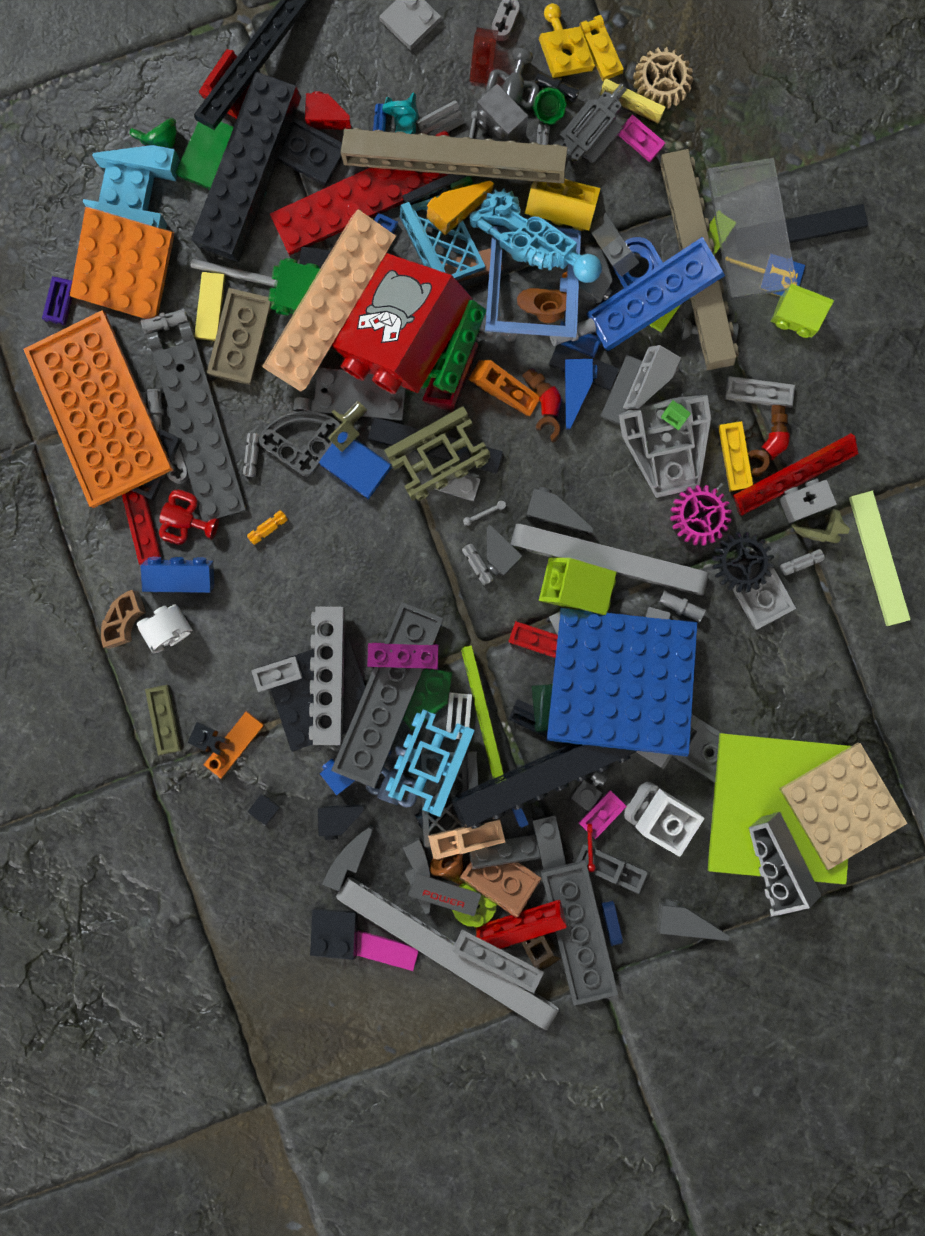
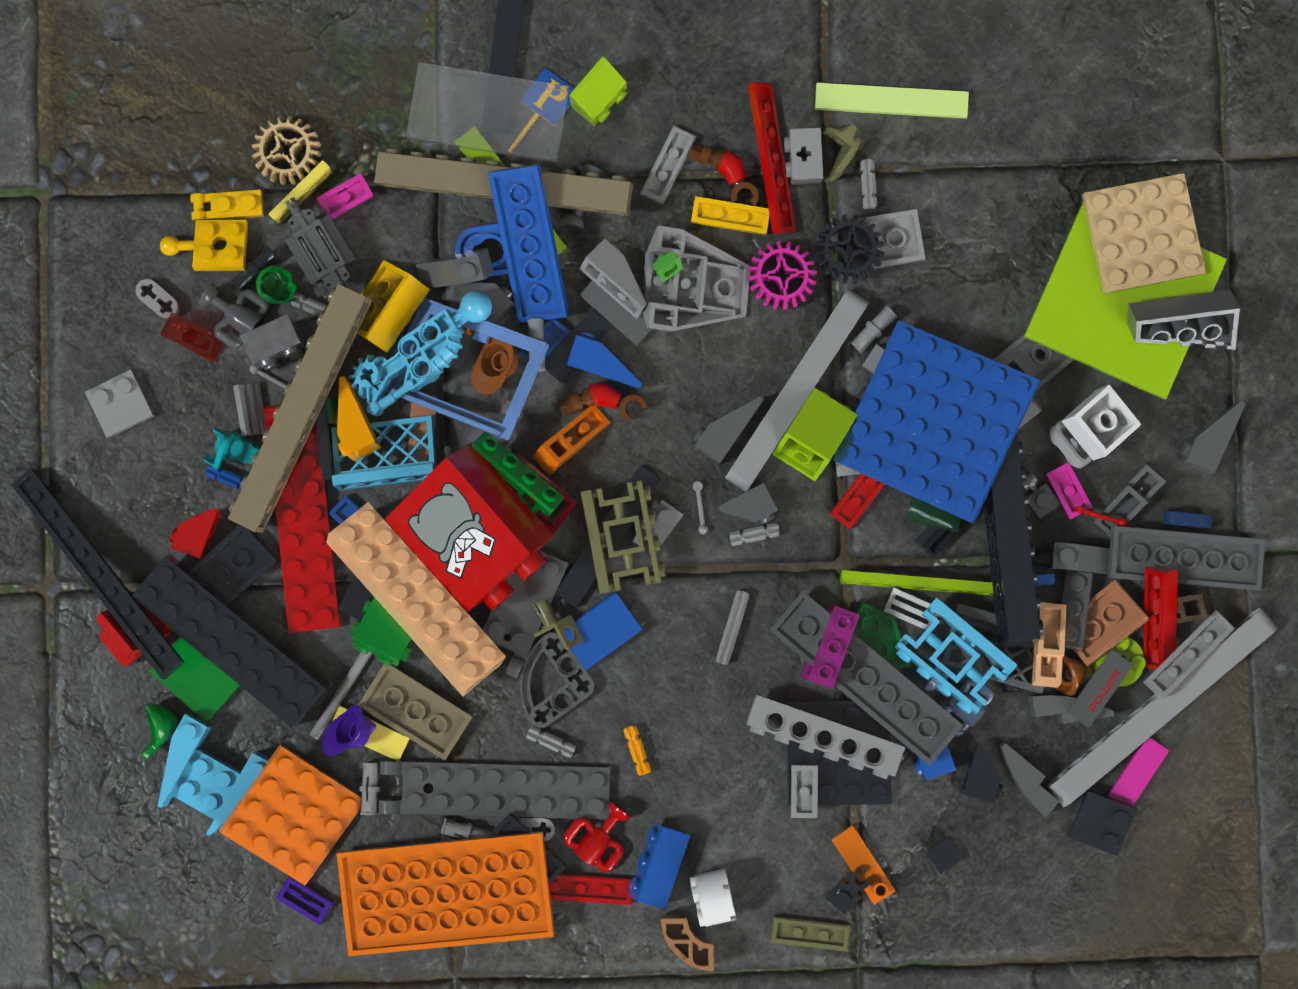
camera: 70 degrees left, 0 degrees up
none -> dark purple piece [322,705,376,756]
none -> light grey axle [716,590,750,665]

